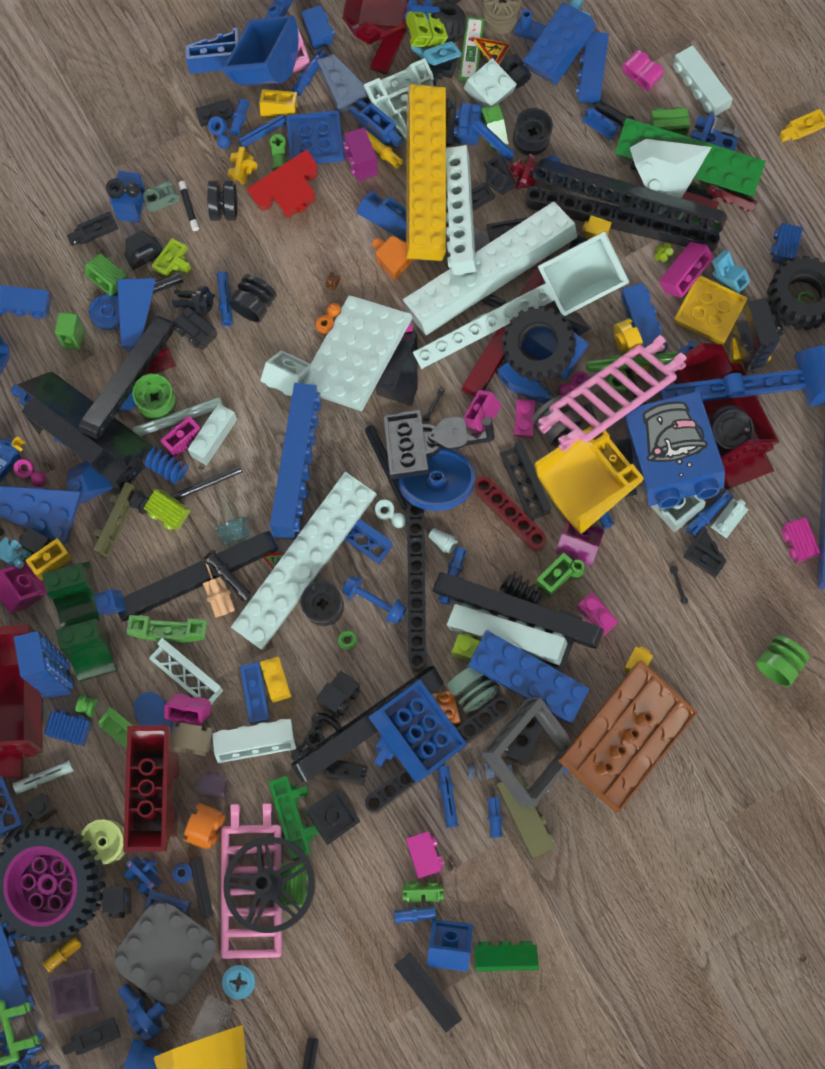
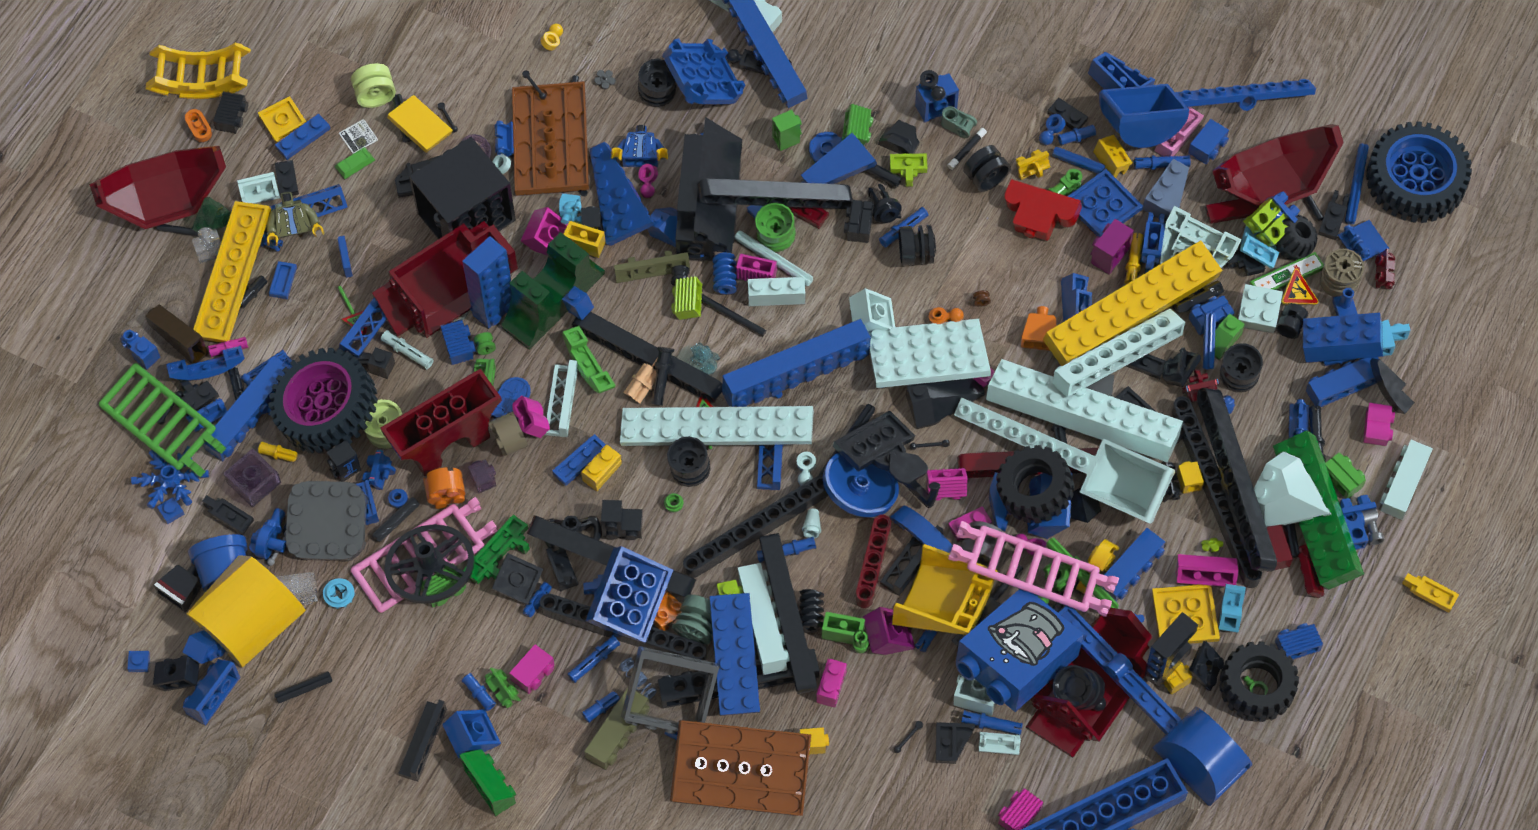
camera: 55 degrees right, 10 degrees down
black hinge [67,212,118,246] -> none
light aqua brick [212,719,296,763] -> none
blue piece [342,576,407,624] -> none
none -> blue axle [523,582,552,618]
none -> blue slope [890,505,953,553]
none -> black slope [1370,358,1415,414]

